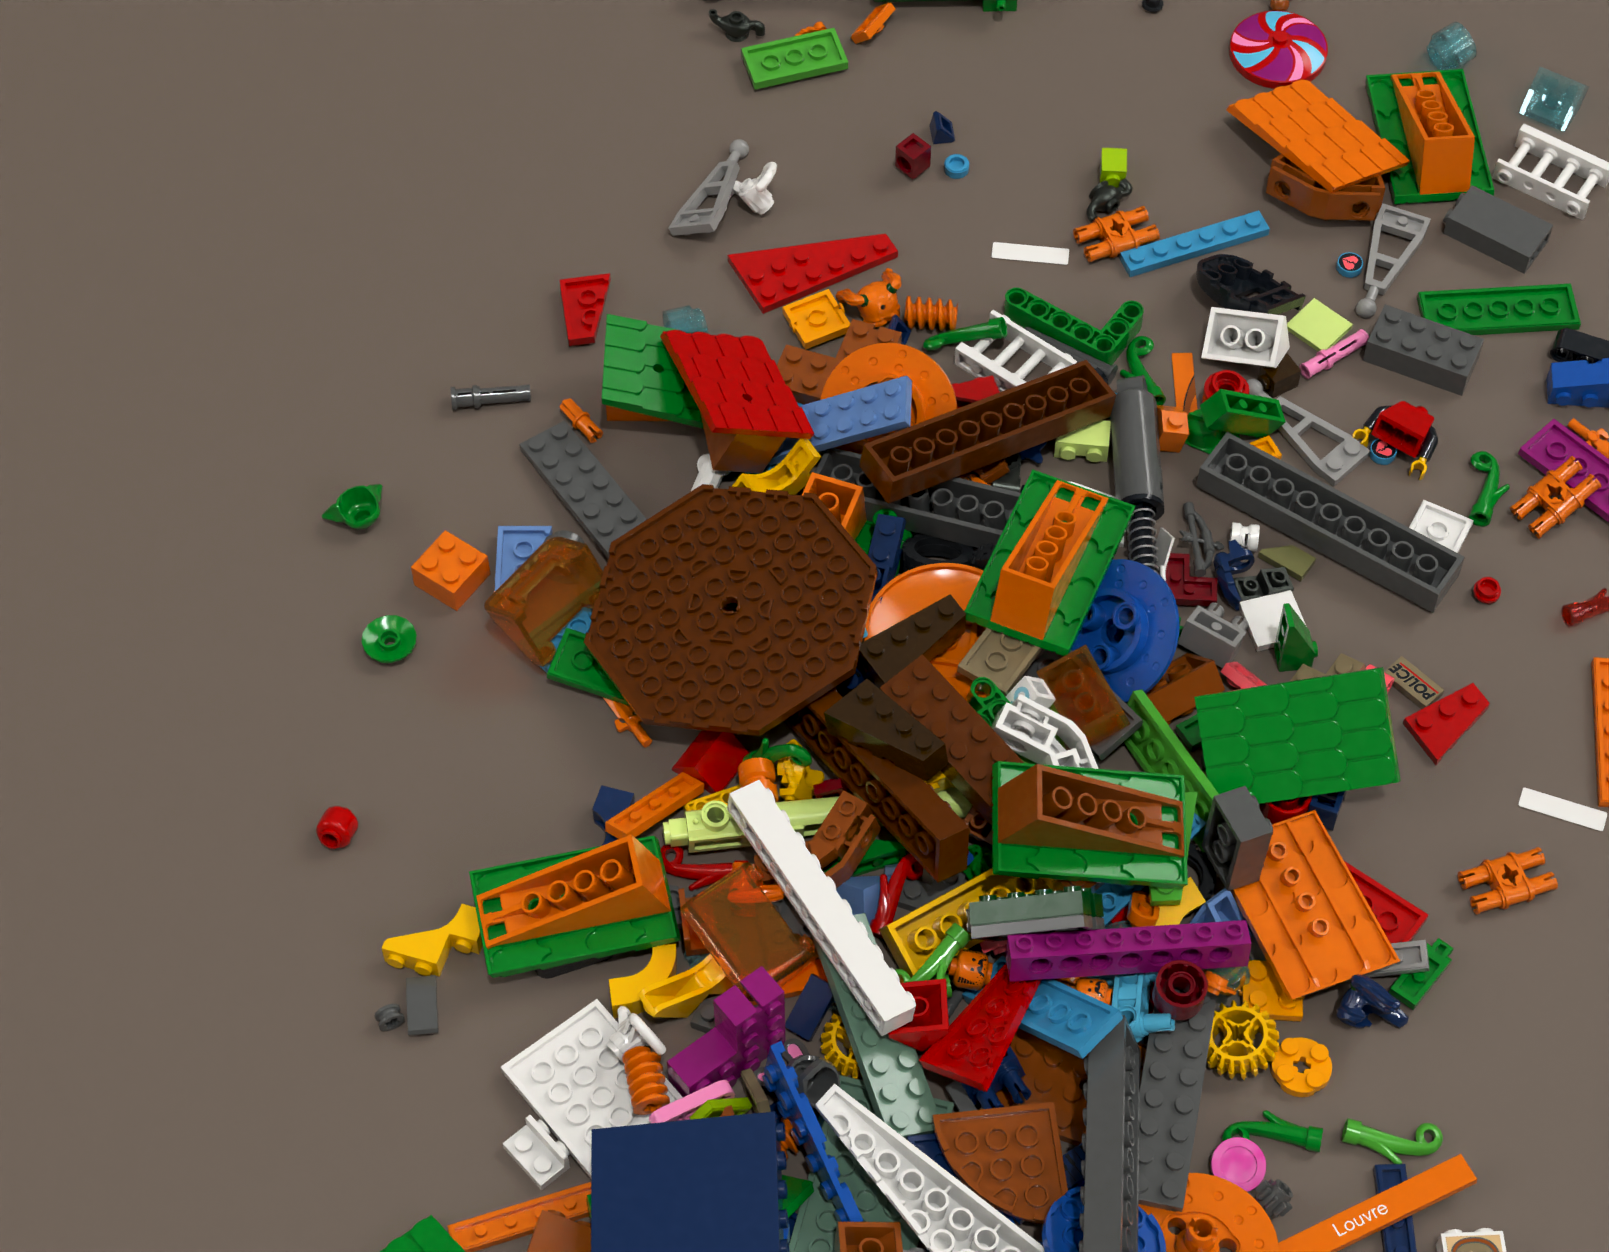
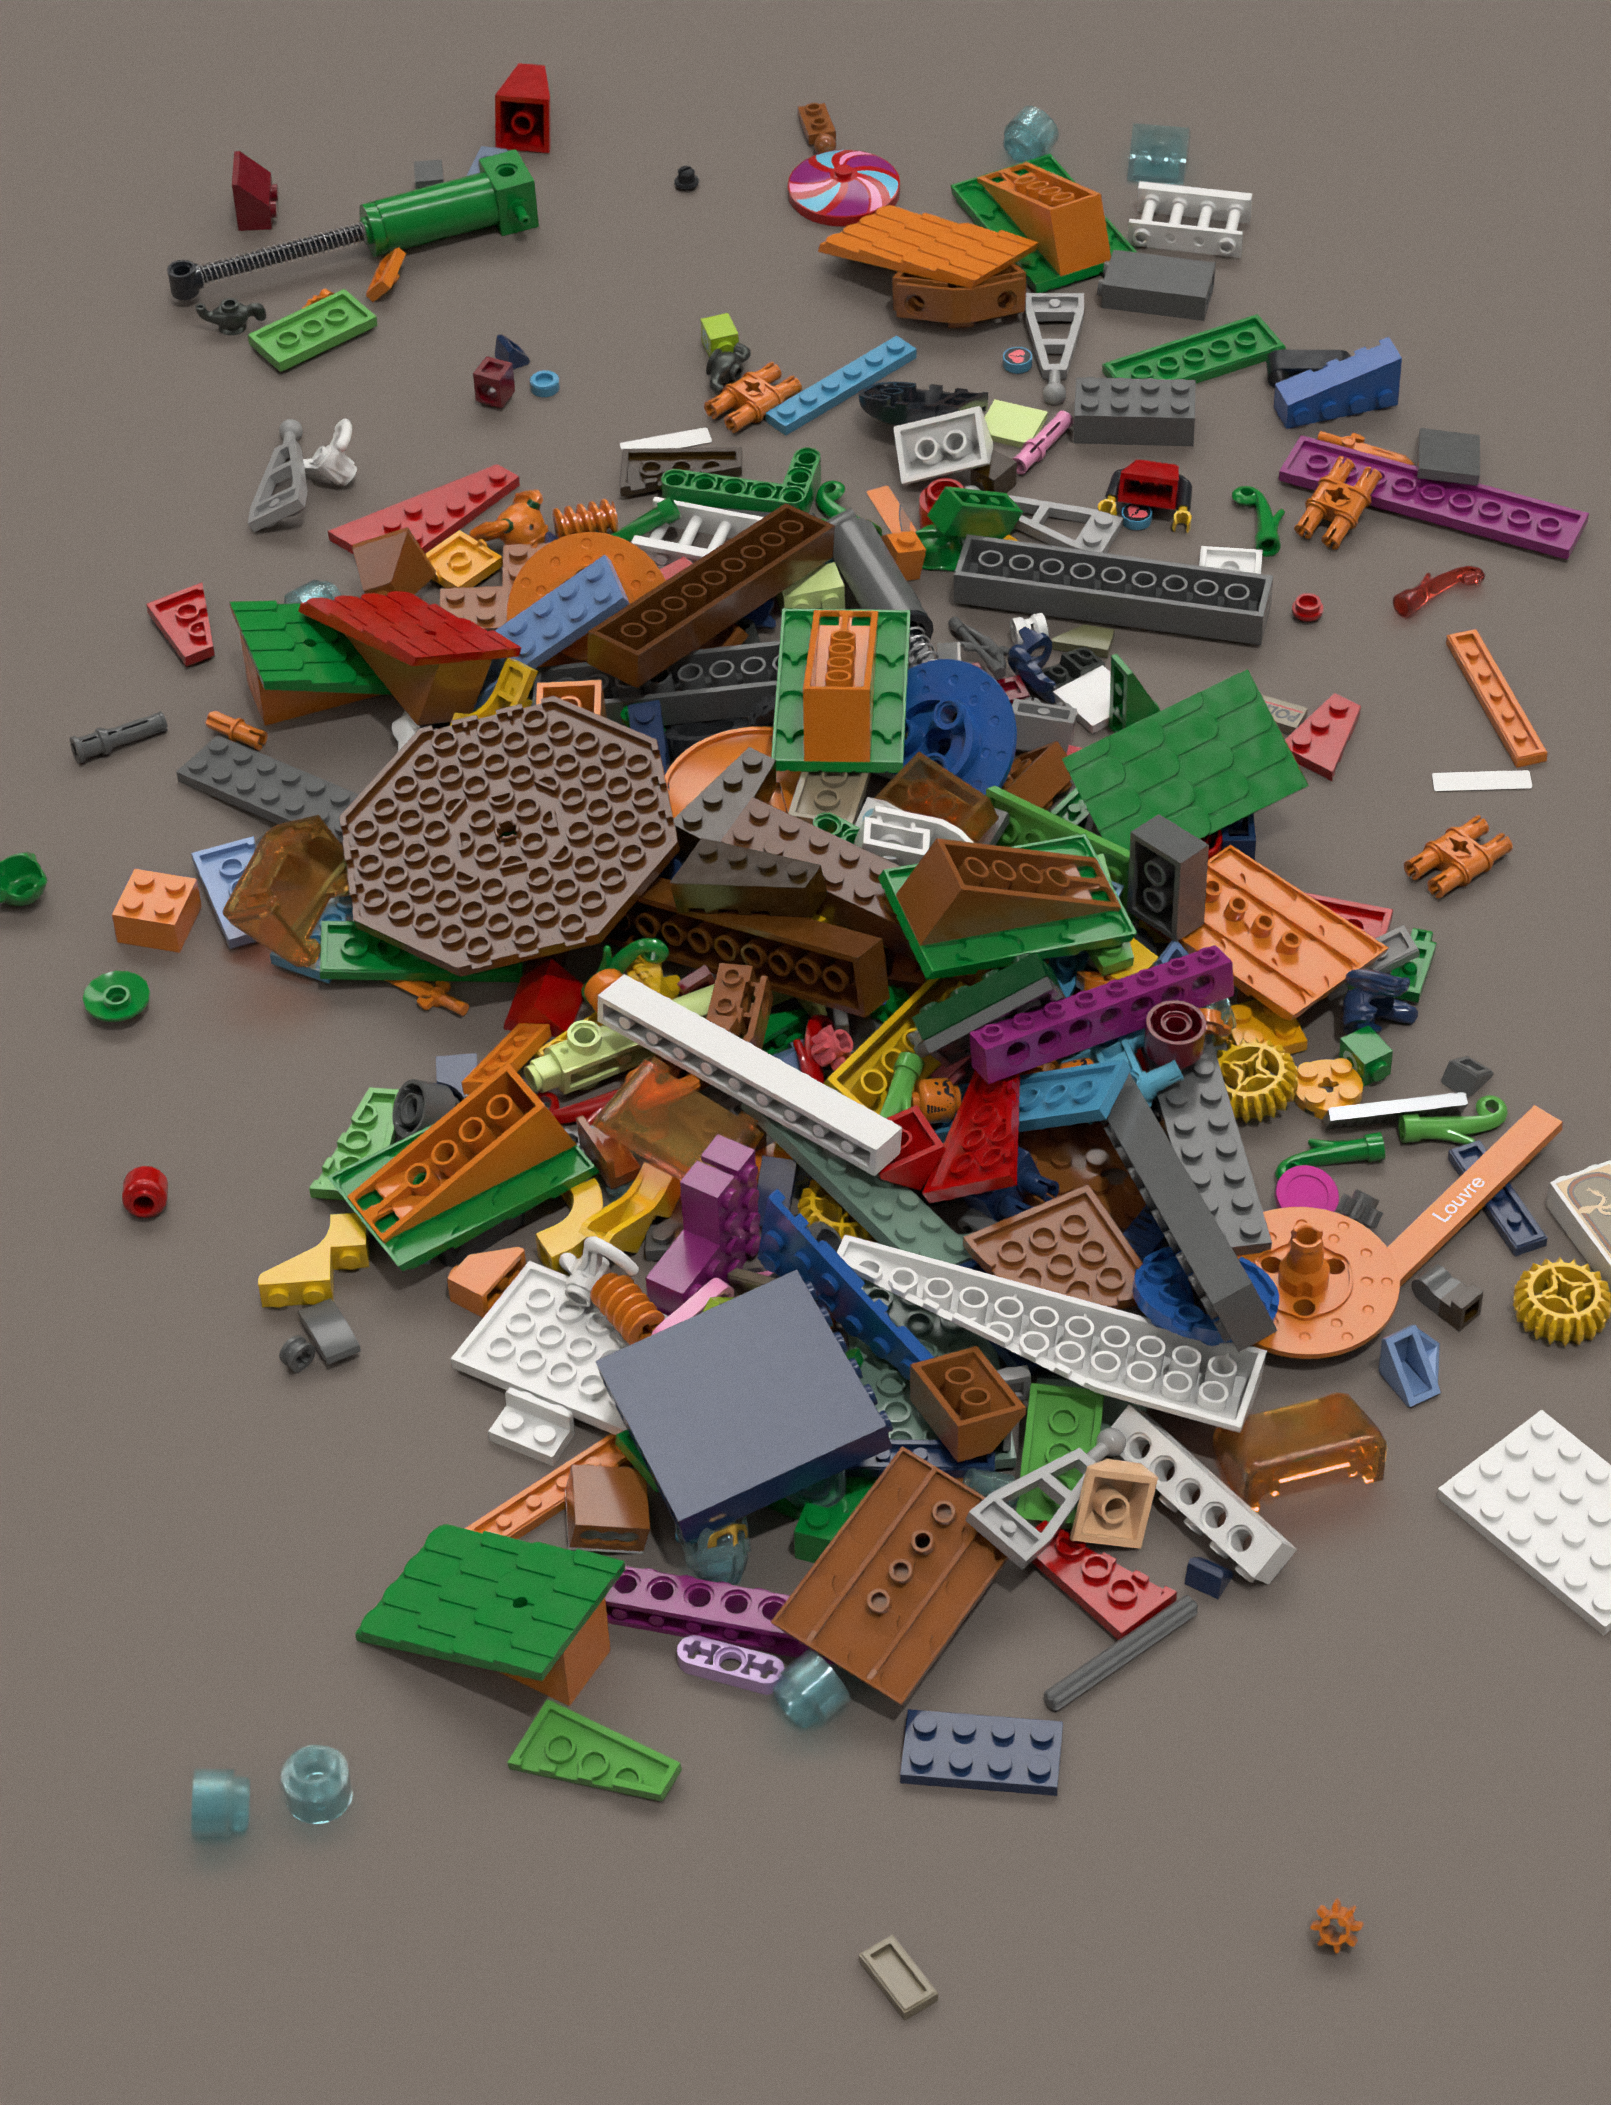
camera: 20 degrees left, 10 degrees down
none -> bright green wing [309,1087,399,1200]
none -> dark orange slope [352,527,436,596]
none -> dark grey piece [392,1079,460,1138]
none -> orange slope [447,1247,526,1318]
none -> dark brown wing [620,447,743,497]
none -> coral gear [811,1025,853,1071]
none -> tile [1323,1092,1468,1130]
none -> green brick [1339,1025,1393,1087]
none -> dark grey slope [1441,1056,1494,1098]

